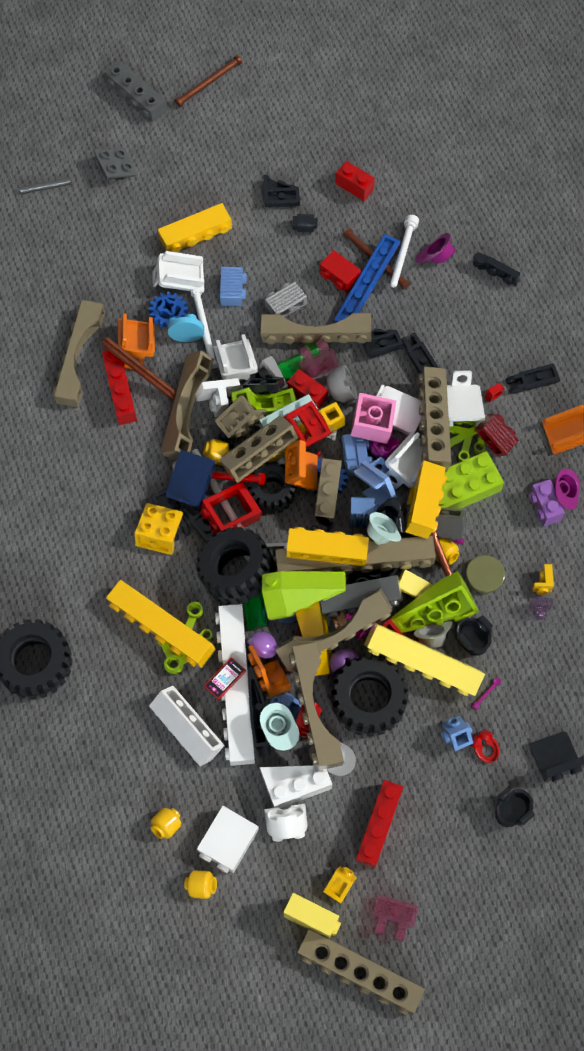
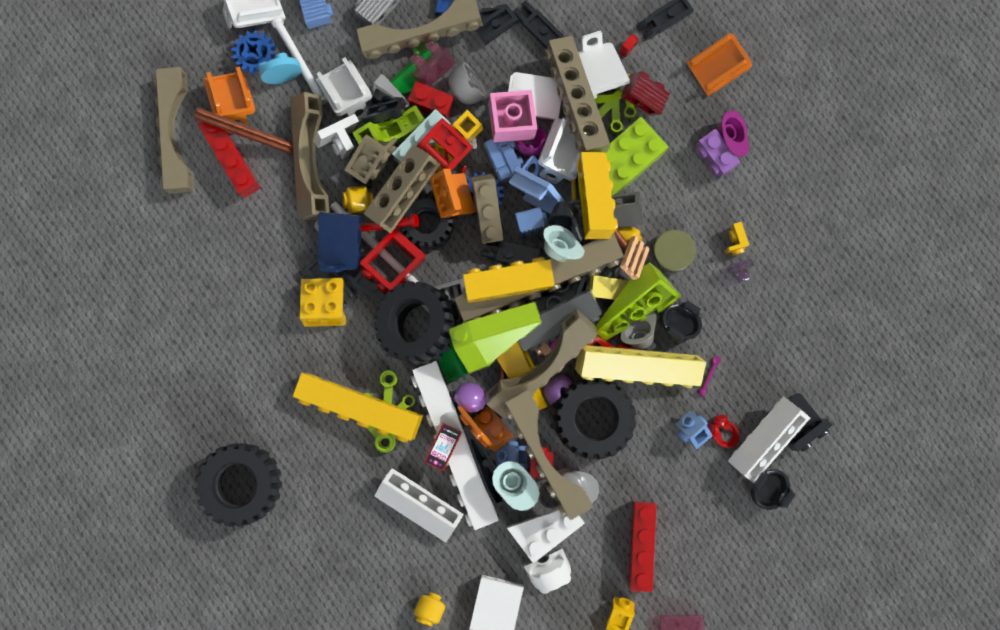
camera: 15 degrees left, 15 degrees up
none -> light nougat tile [620,235,649,280]
none -> white brick [728,396,810,483]

